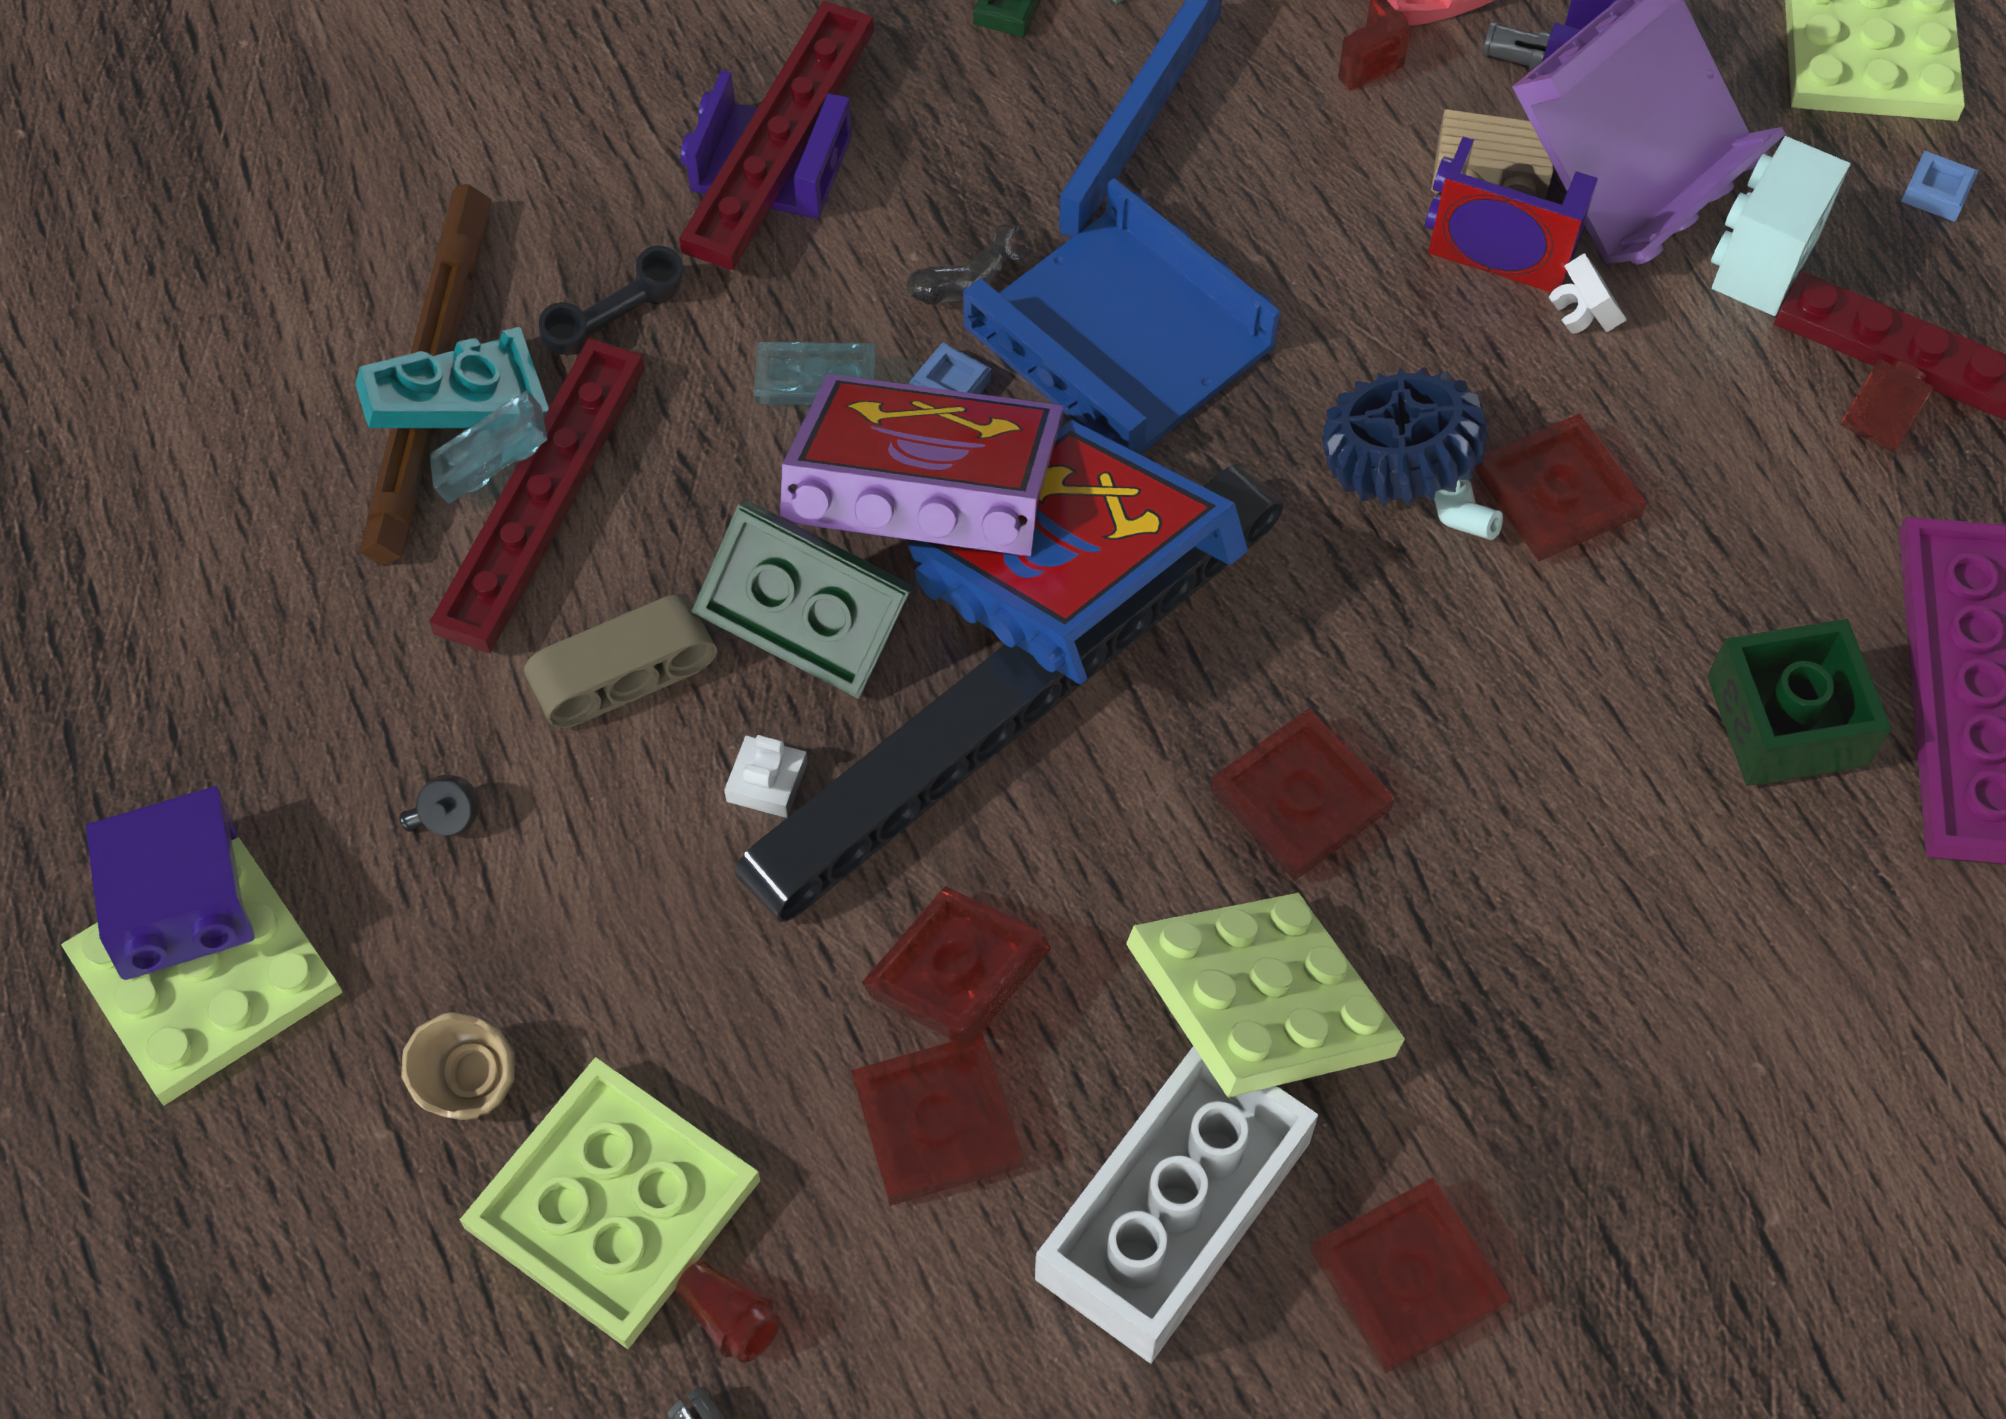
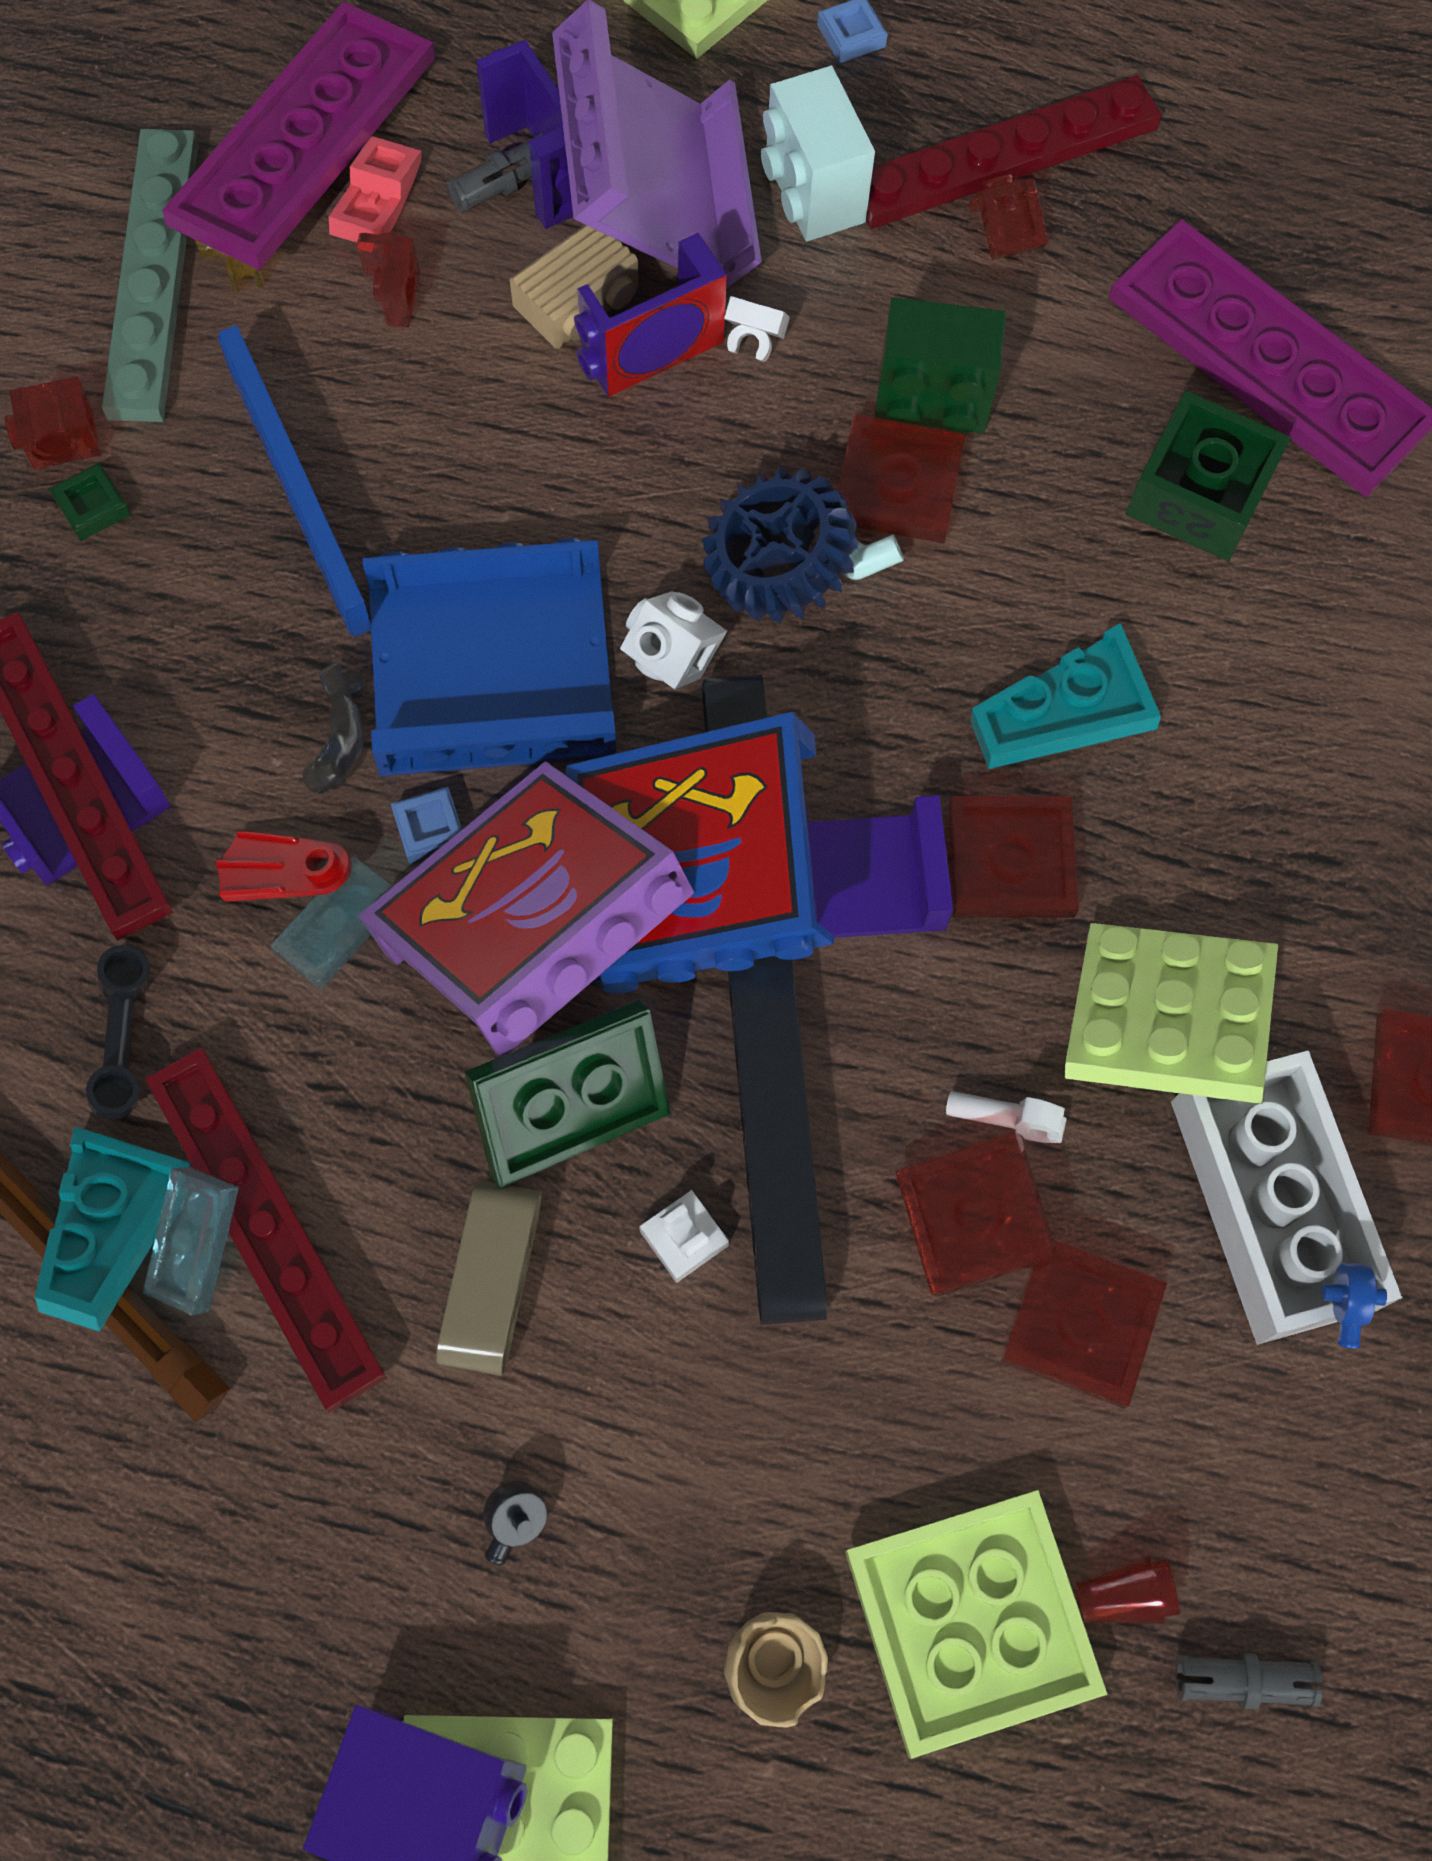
camera: 55 degrees left, 10 degrees up
none -> red piece [215,830,352,902]
none -> white brick [620,591,727,689]
none -> dark purple panel [805,796,953,938]
none -> dark green brick [874,297,1006,434]
none -> white bar [946,1091,1067,1143]
none -> teal wing [970,623,1161,769]
none -> blue piece [1321,1262,1387,1349]

